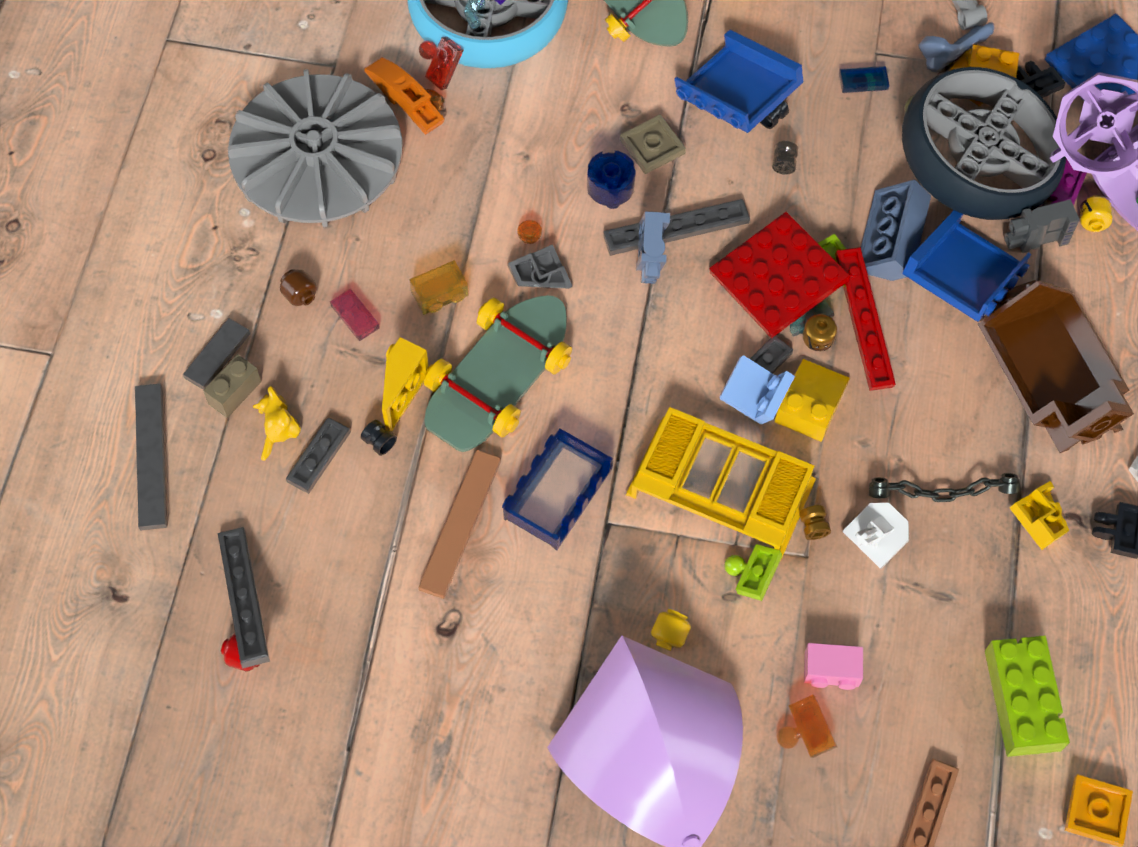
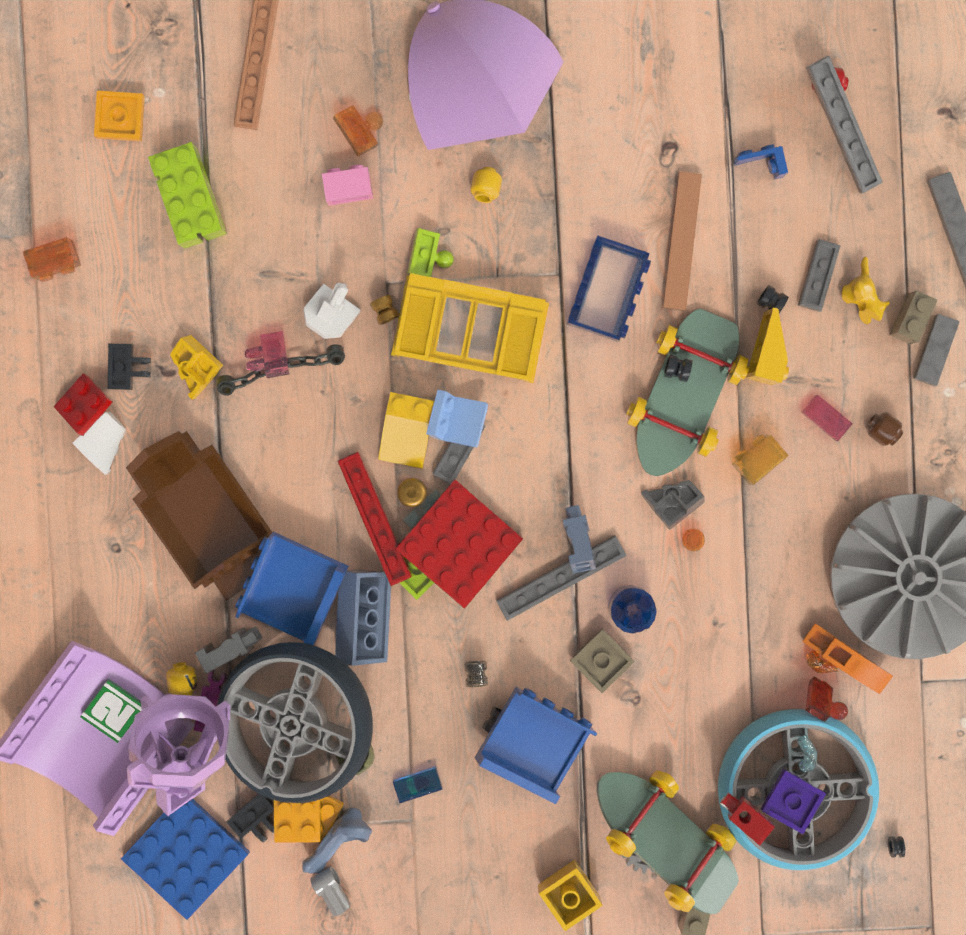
camera: 175 degrees right, 25 degrees up
none -> clear pink hinge [245,331,290,378]
none -> black wheel [664,355,693,382]
none -> blue bracket [733,144,788,180]

